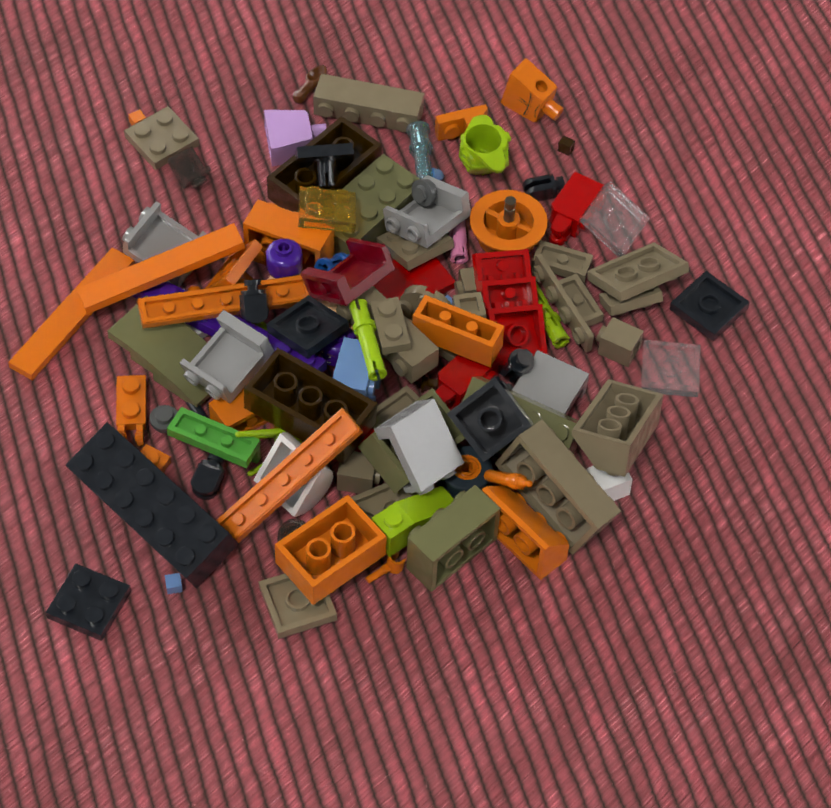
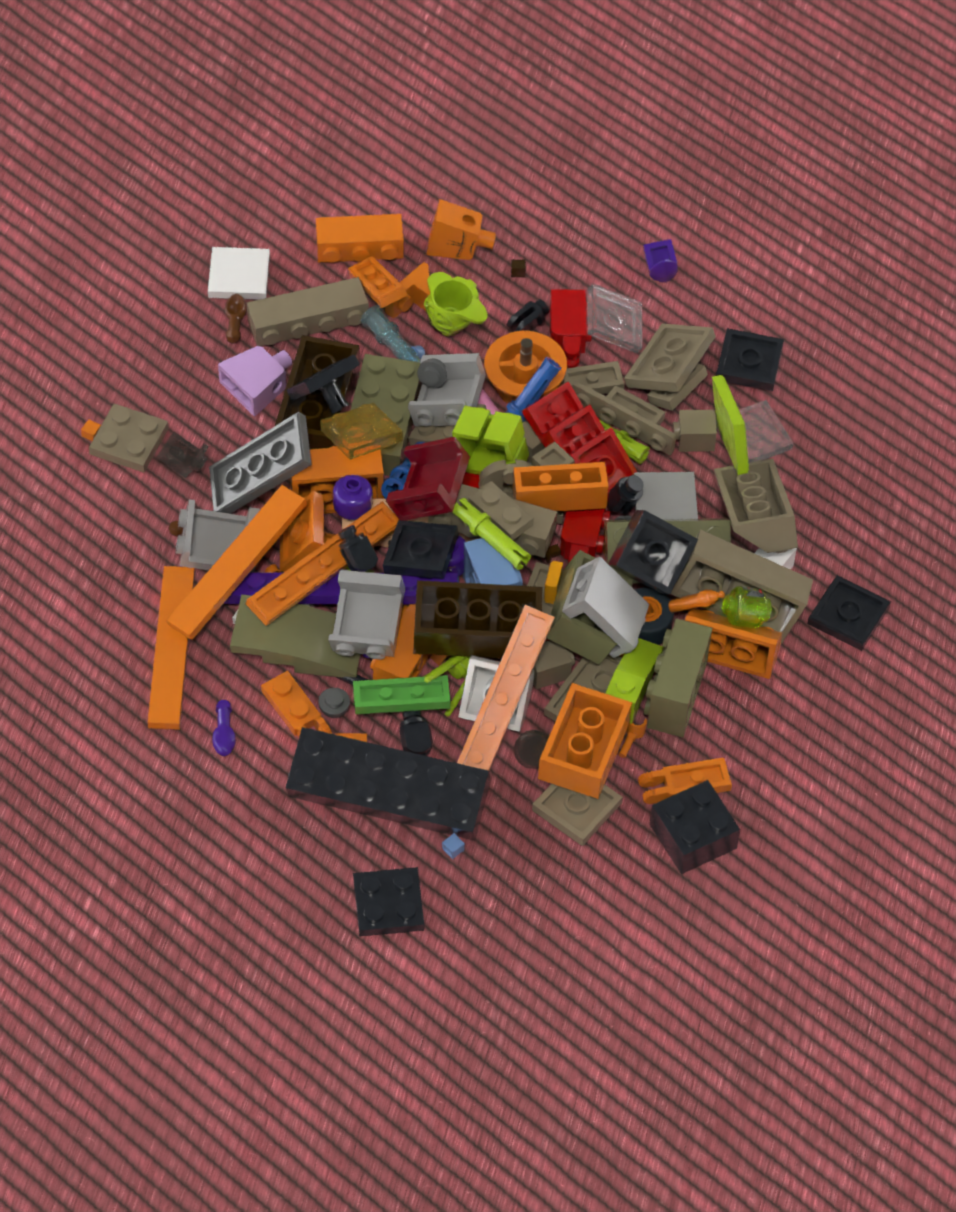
camera: 30 degrees left, 0 degrees up
none -> white tile [208,247,270,300]
none -> dark grey tile [209,412,311,514]
none -> dark purple piece [212,700,236,757]
none -> orange brick [315,214,404,263]
none -> orange tile [348,256,408,308]
none -> lime piece [452,406,529,475]
none -> blue pin [505,357,561,423]
none -> light orange tile [544,561,563,604]
none -> orange hinge [638,758,732,805]
none -> dark purple plate [643,239,678,283]
none -> black brick [649,780,740,874]
none -> lime tile [712,375,749,475]
none -> clear neon green head [722,586,772,629]
none -> black tile [807,575,891,651]

